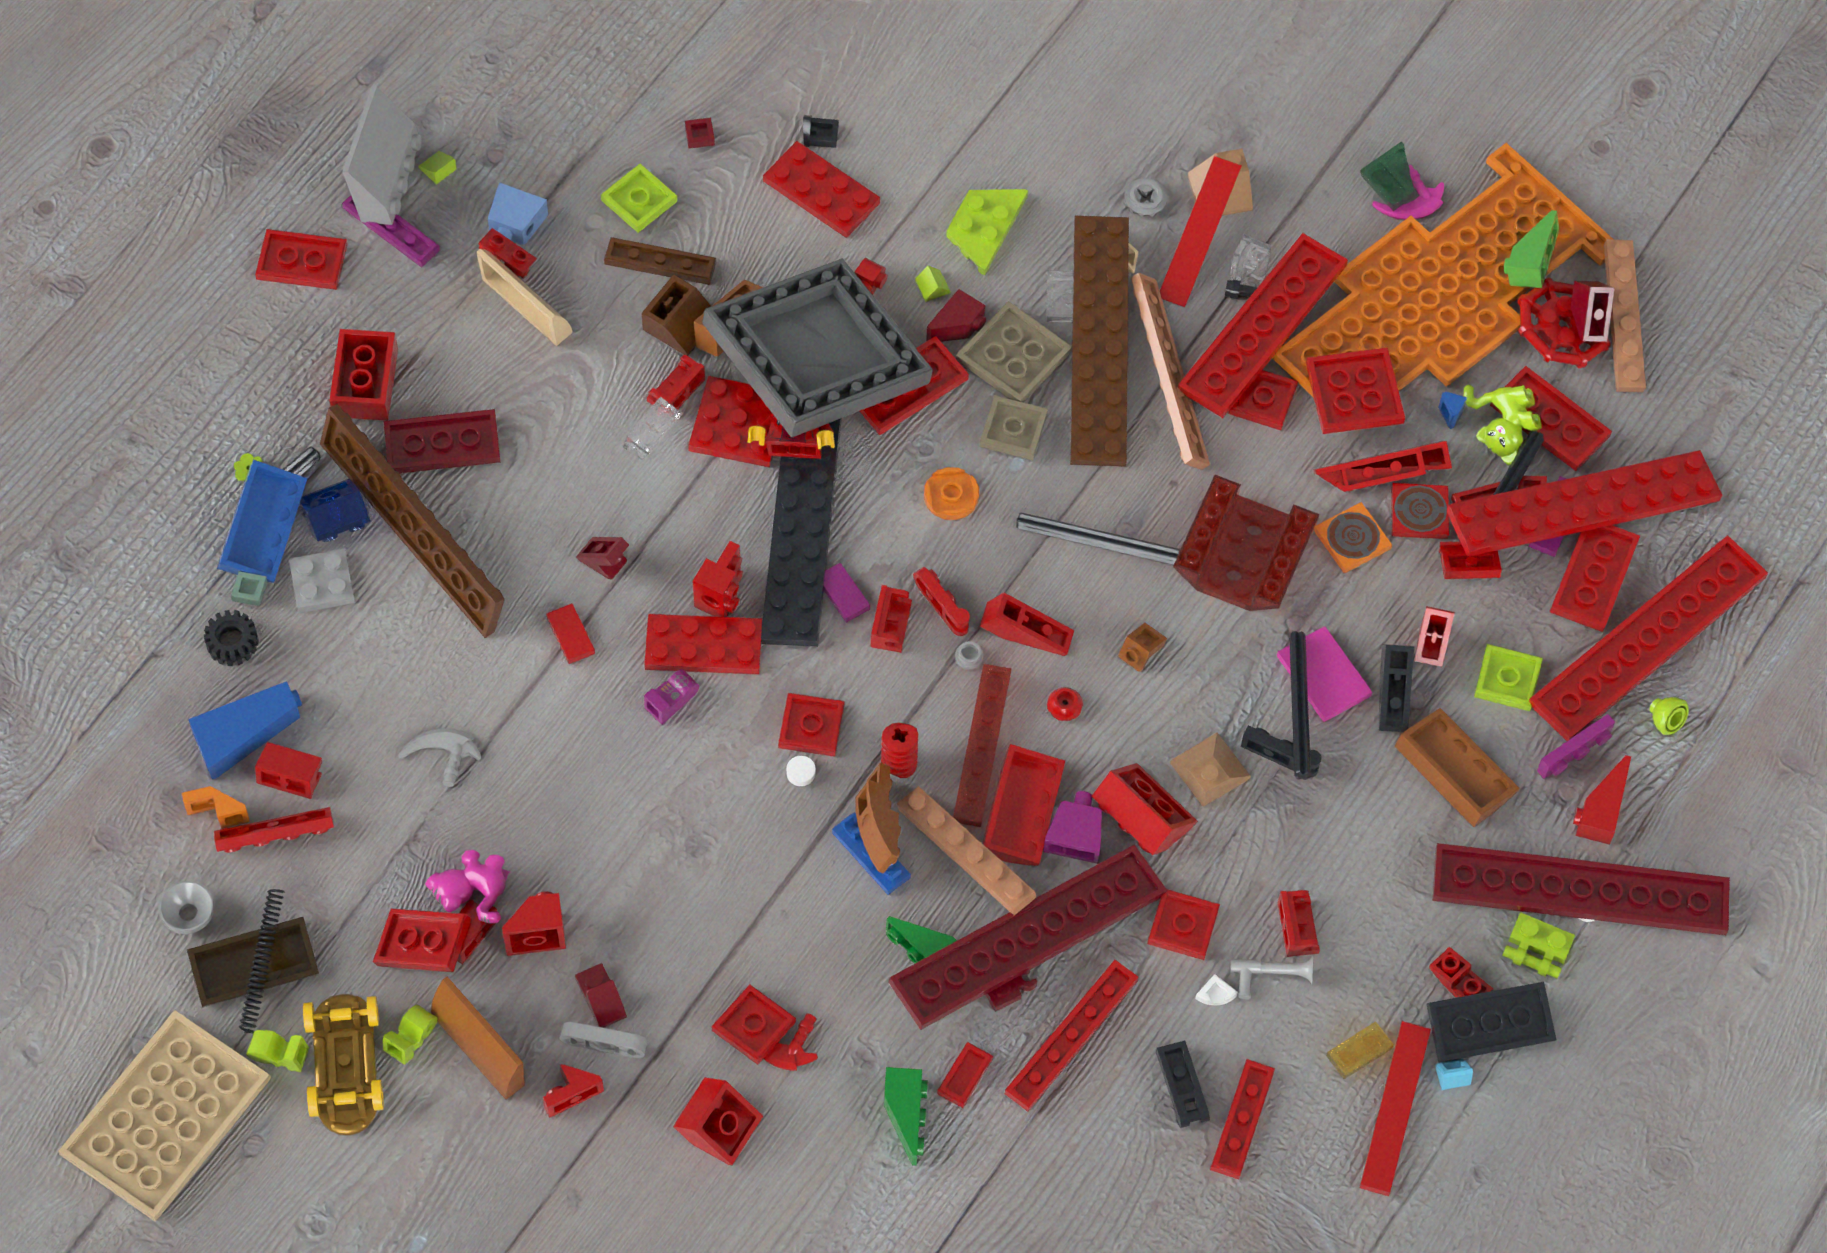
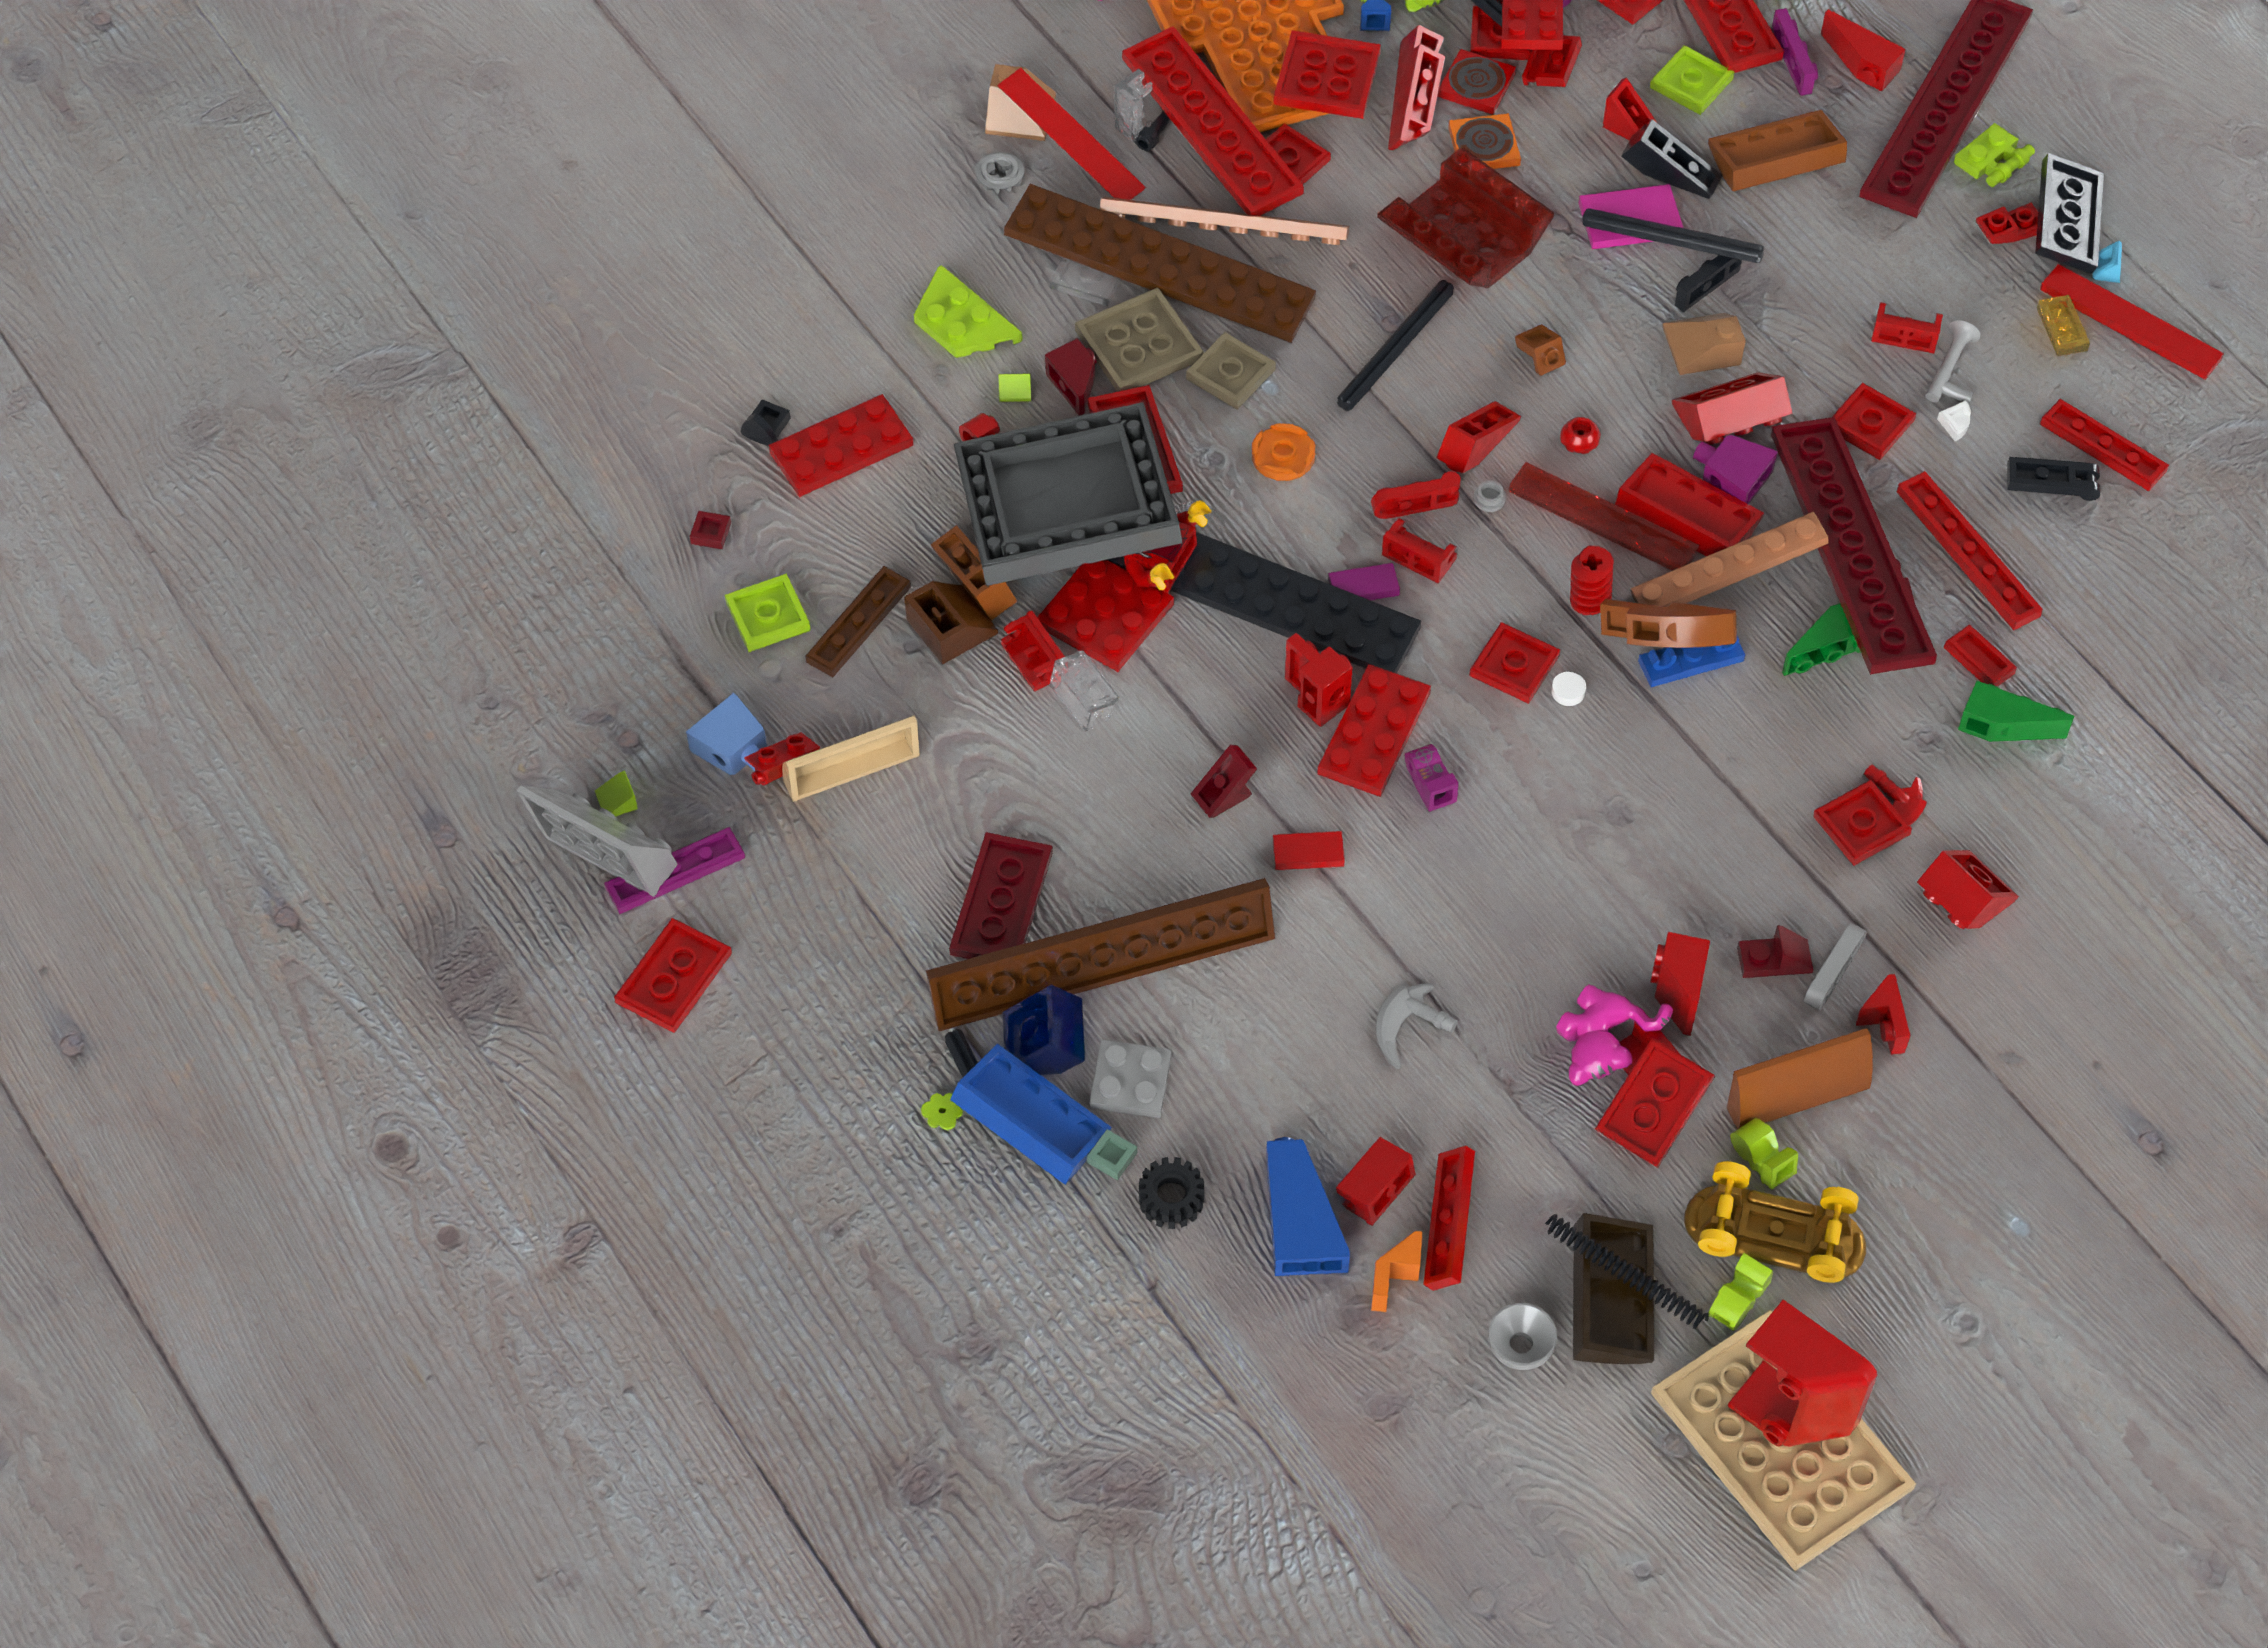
camera: 65 degrees left, 5 degrees down
red brick [329,329,398,421] -> none
none -> red windscreen [1728,1300,1877,1446]

